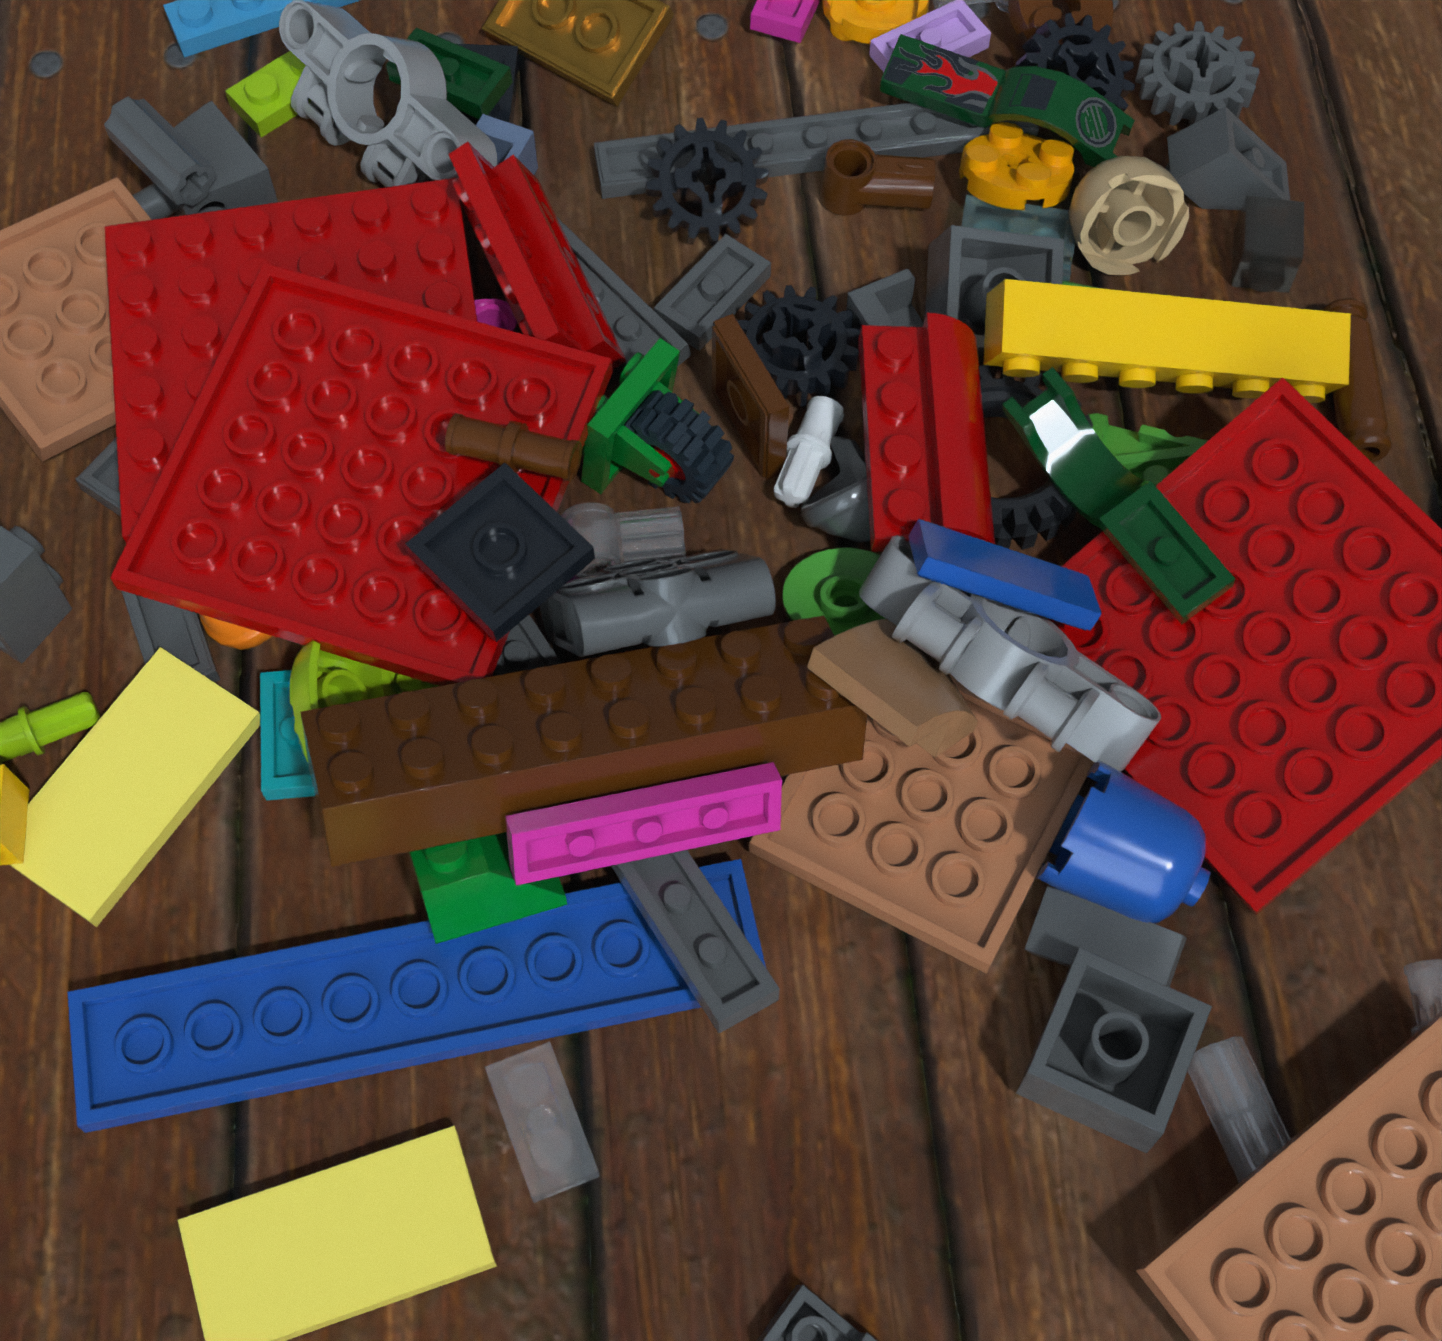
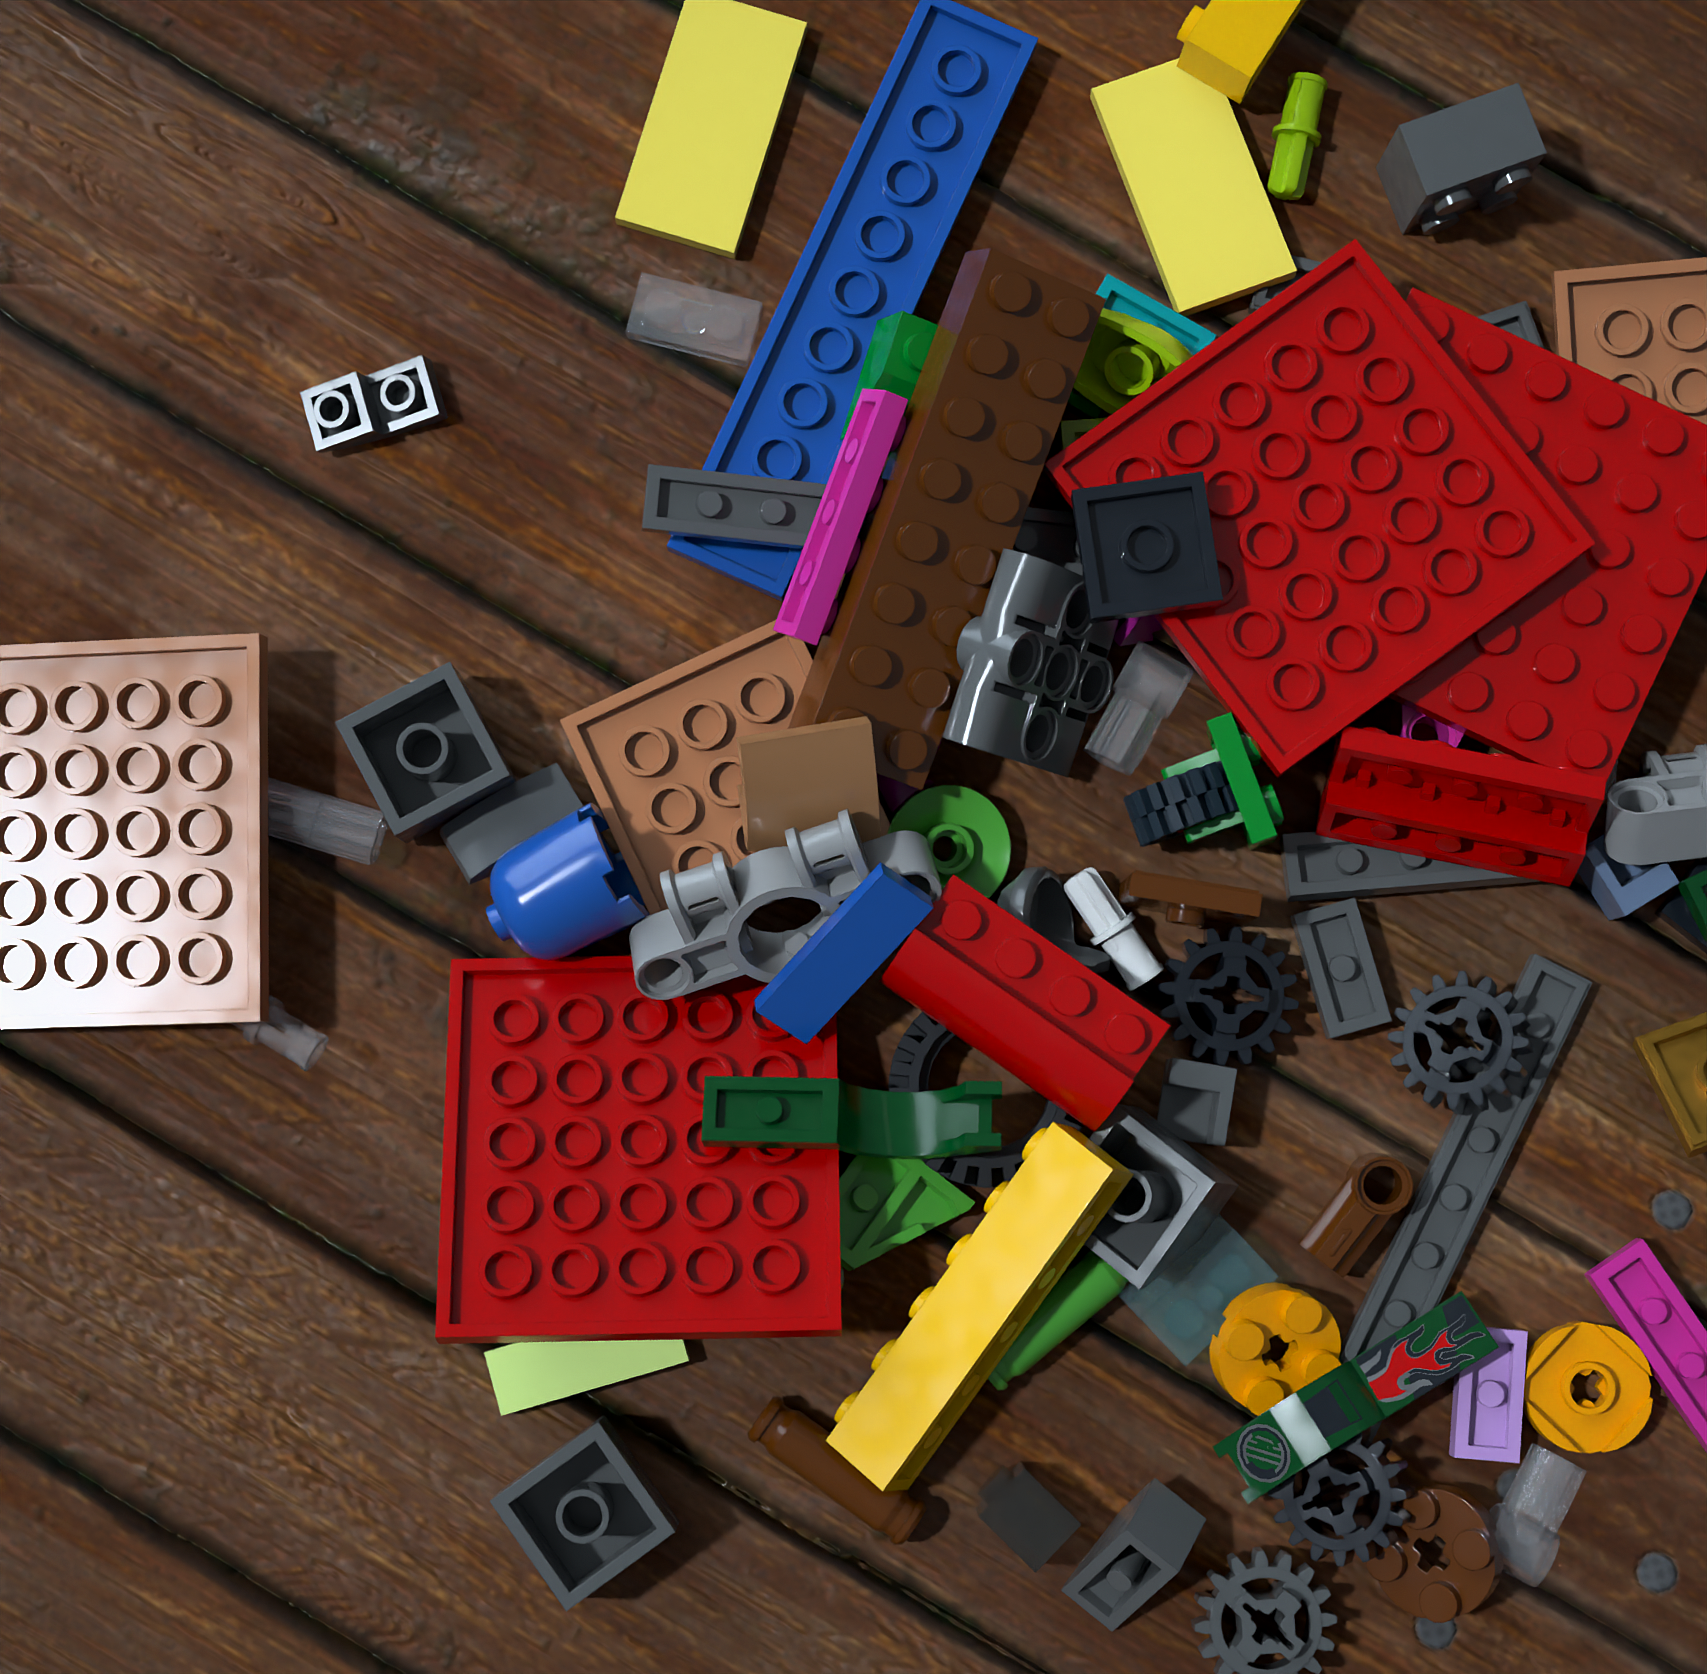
camera: 125 degrees right, 20 degrees up
reddish brown pin [445,413,582,482] -> none
tan cylinder [1068,156,1189,275] -> none

